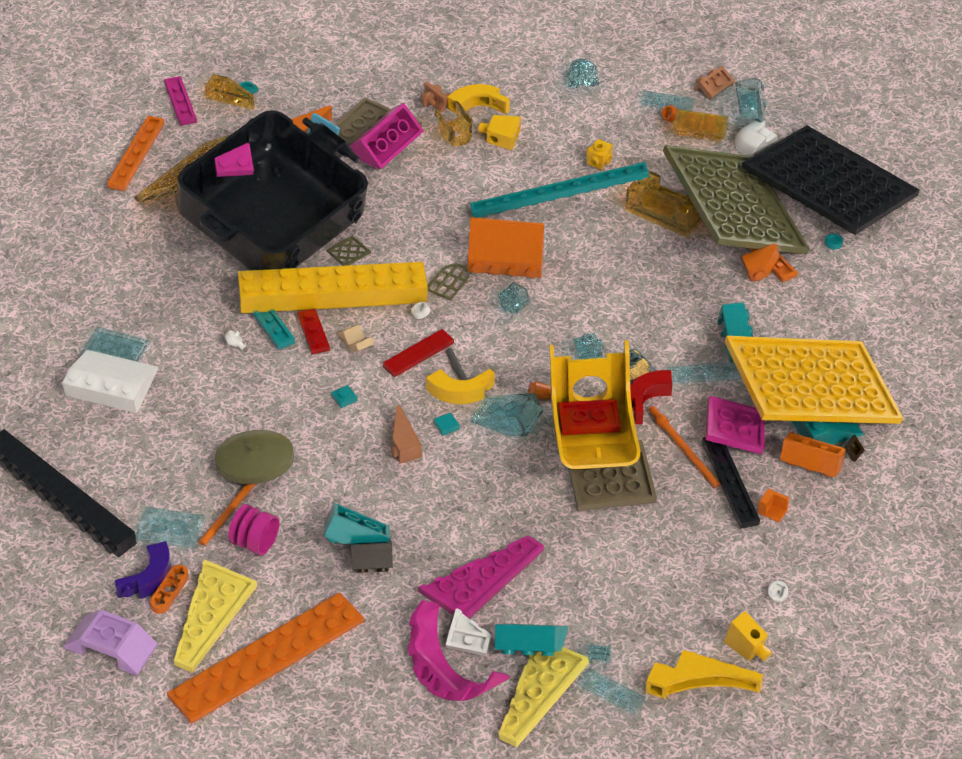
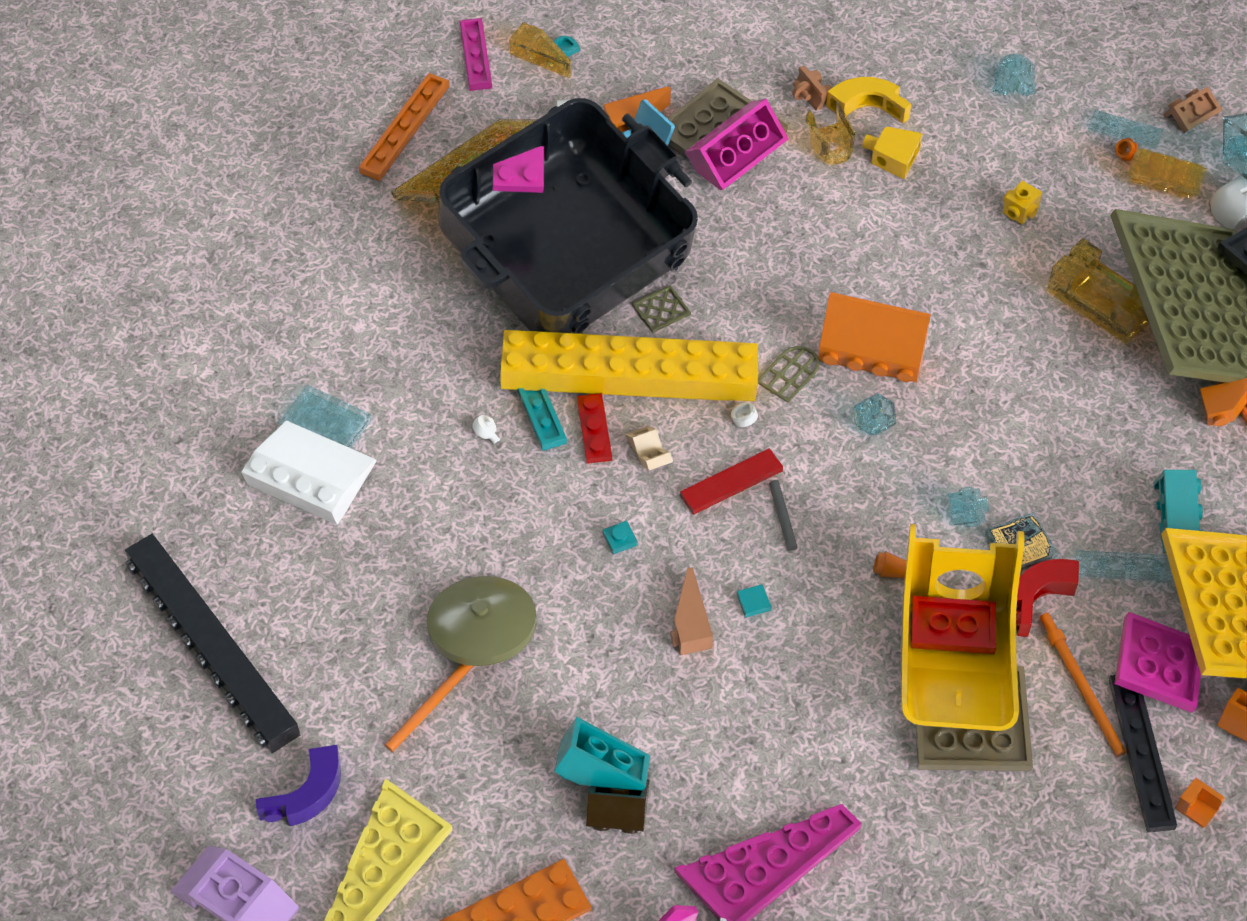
camera: 10 degrees right, 10 degrees up
clear light blue tile [136,506,205,549] -> none
orange beam [150,565,189,614] -> none
dark pink wheel [228,504,280,556] -> none
yellow arch [426,369,495,404] -> none
teal plate [470,162,649,218] -> none
clear light blue slope [470,393,543,437] -> none

